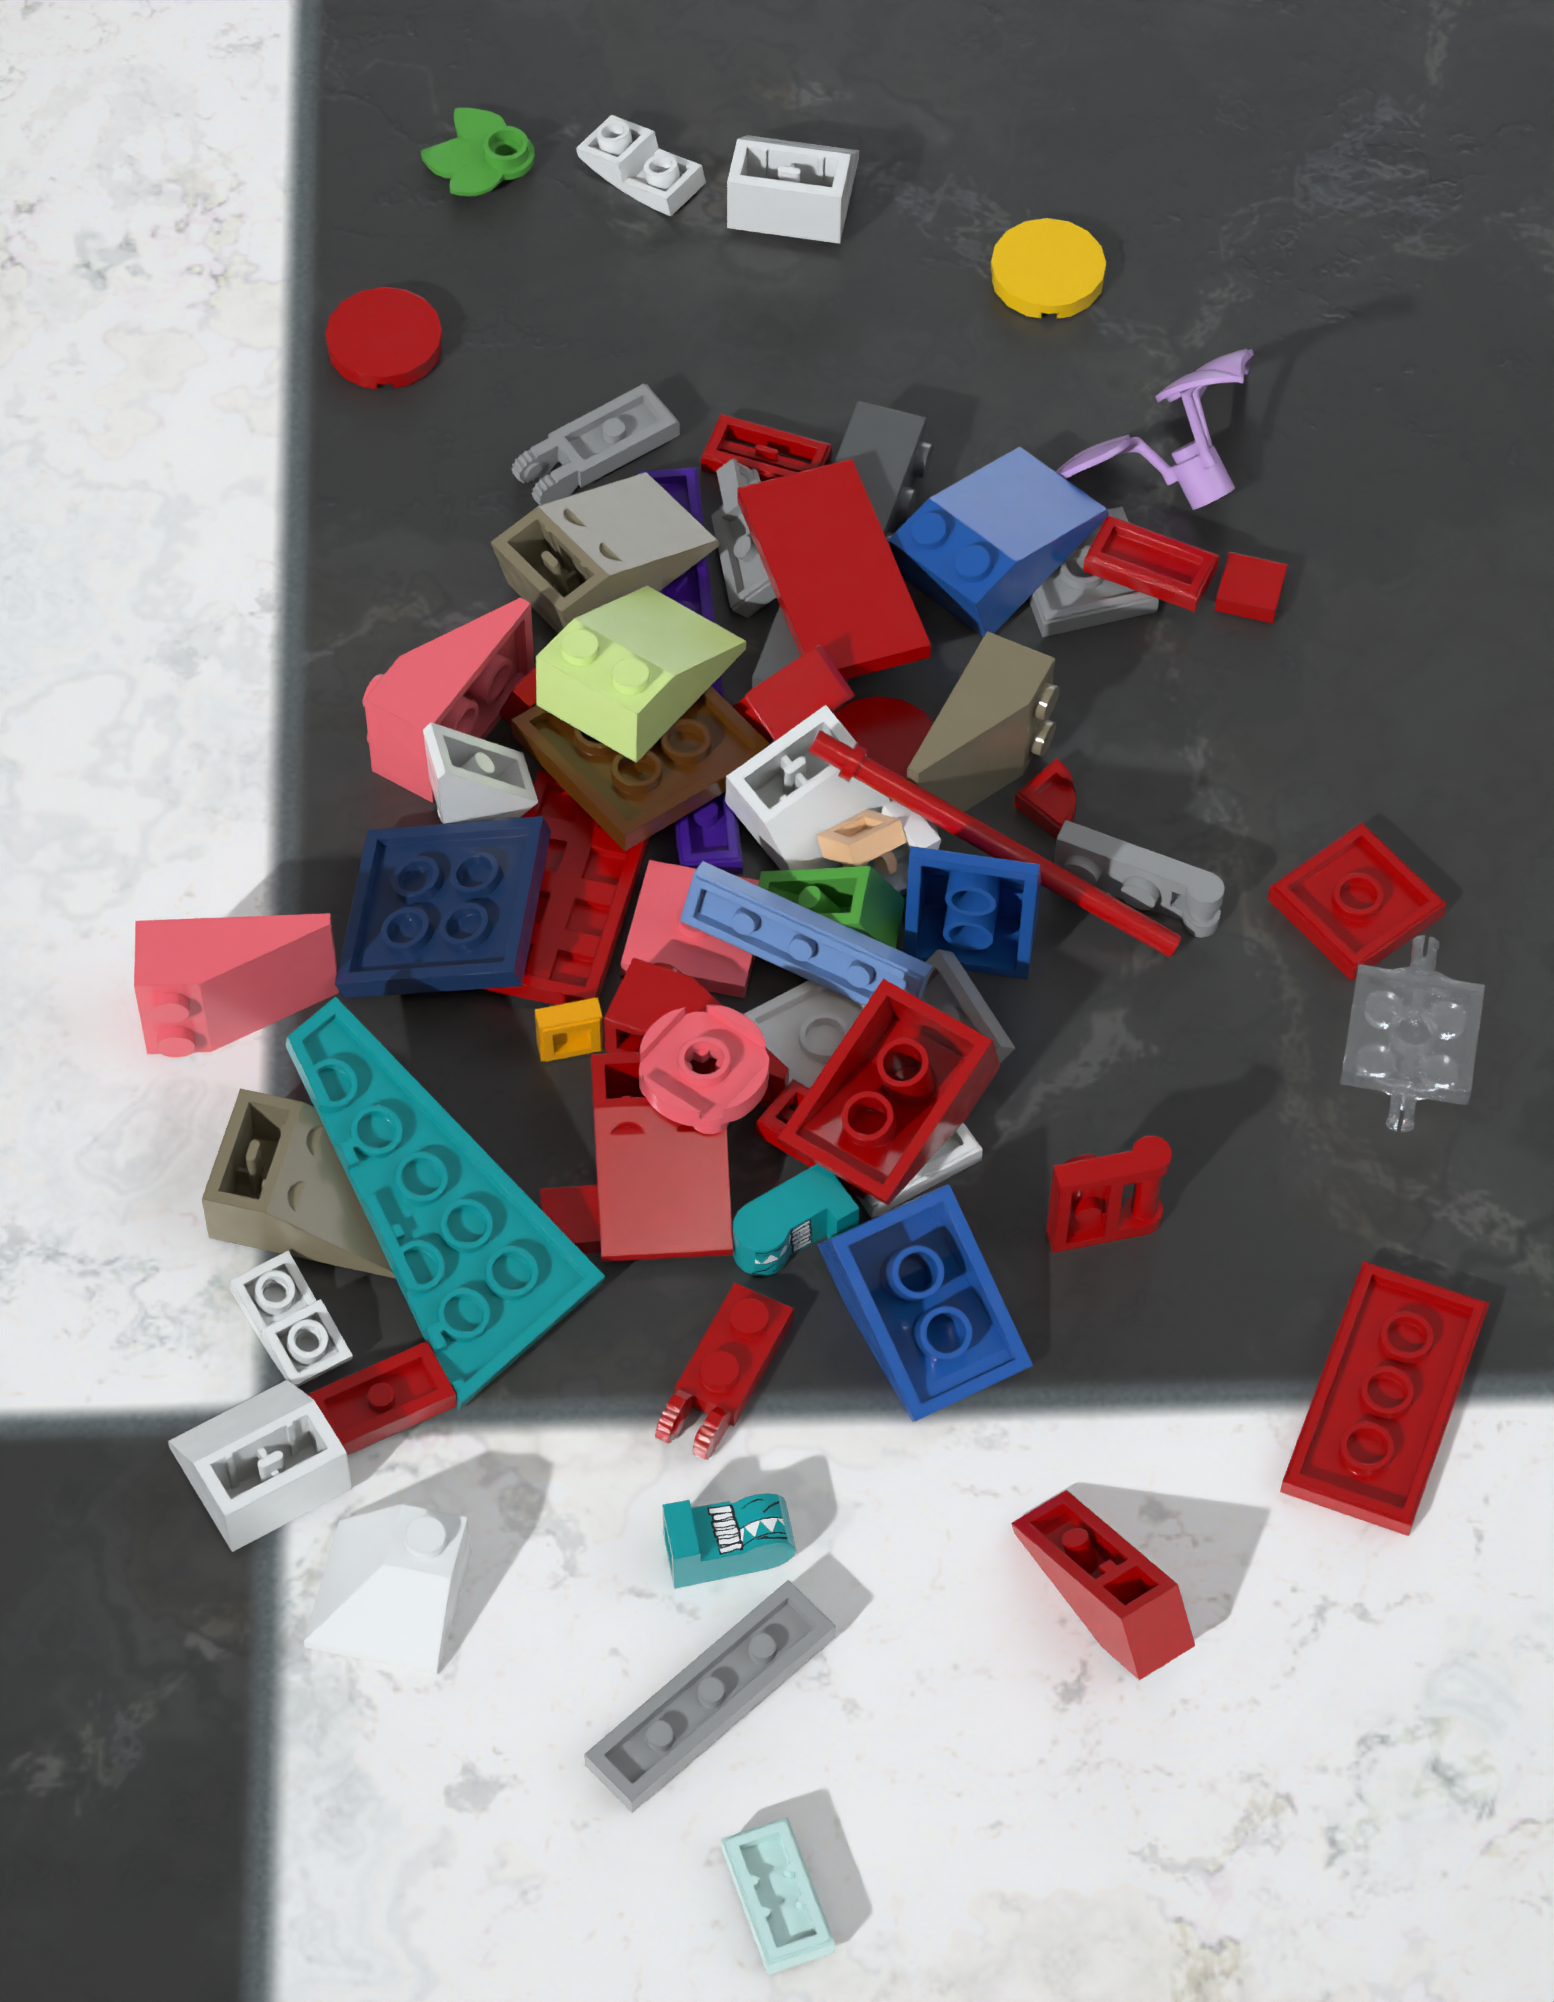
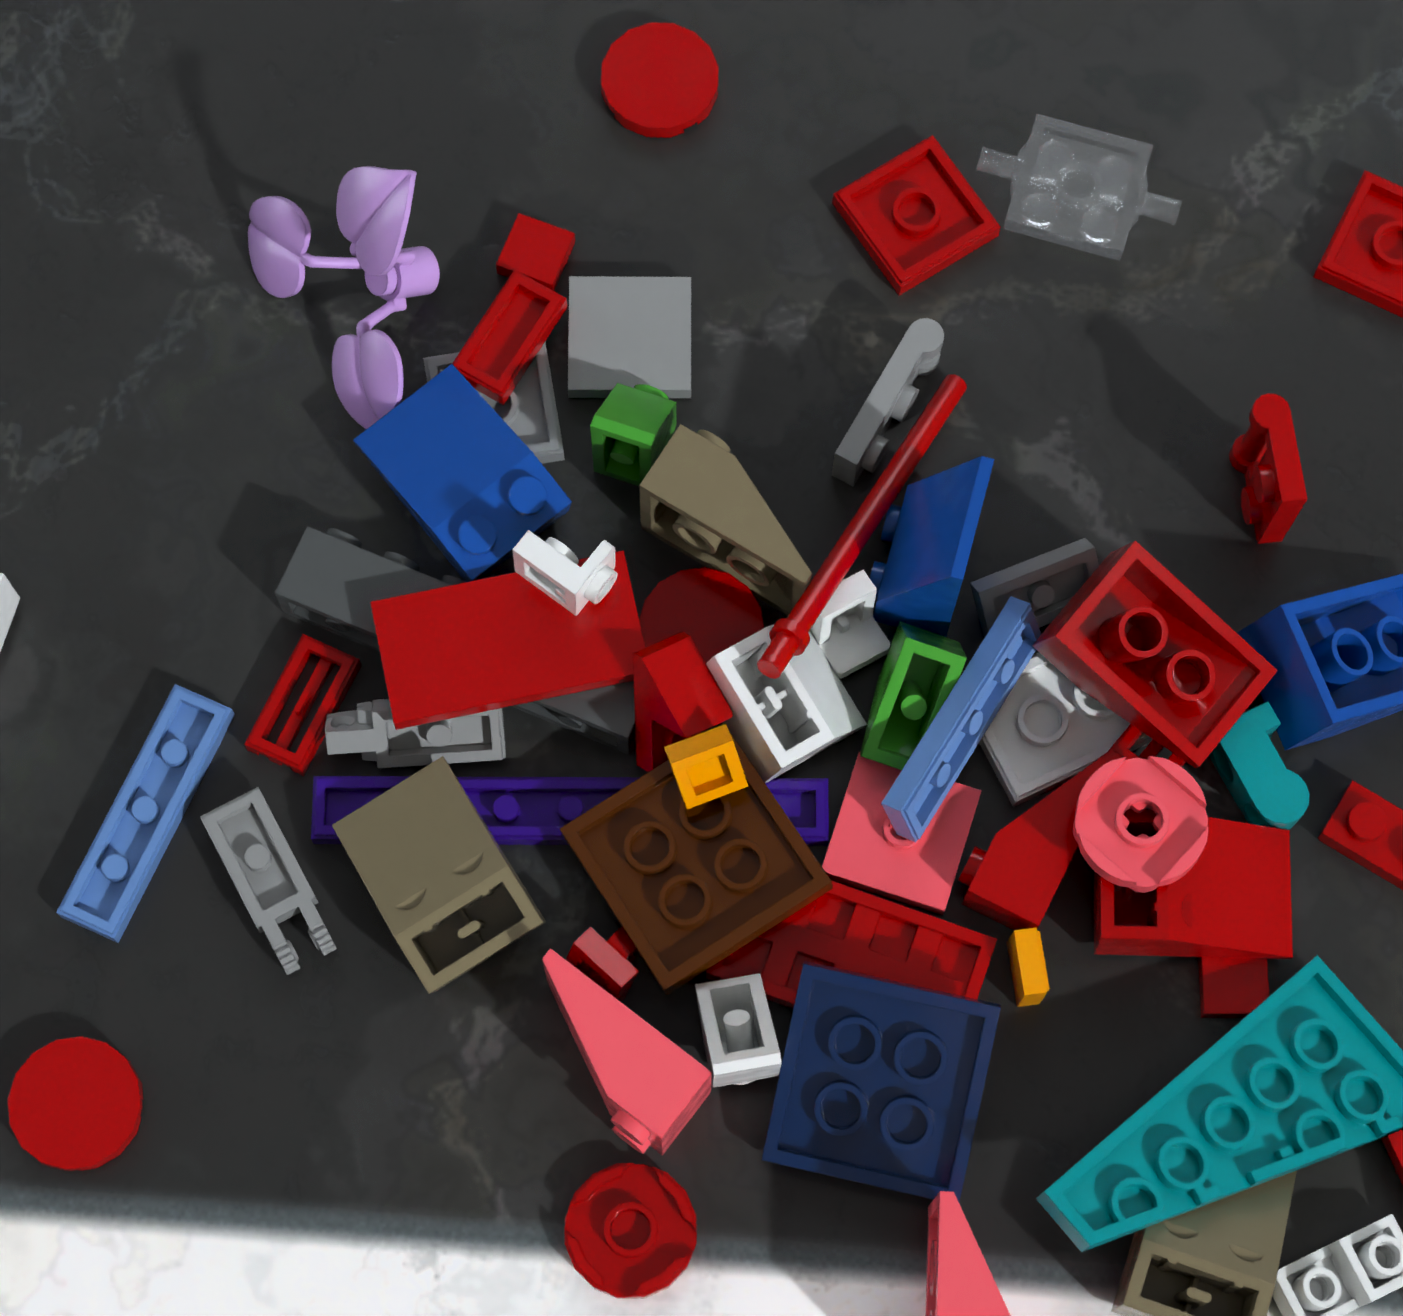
camera: 85 degrees left, 15 degrees up
yellowish green slope [536,586,746,763] -> none
light nougat tile [816,809,907,875] -> none
yellow tile [990,218,1106,319] -> none
red tile [1014,758,1077,839] -> none
none -> medium blue tile [56,684,235,943]
none -> white bracket [512,530,618,616]
none -> red tile [565,1163,697,1299]
none -> light grey tile [568,276,691,398]
none -> bright green slope [590,383,677,486]
none -> red tile [601,22,719,138]
none -> light orange plate [664,724,748,810]

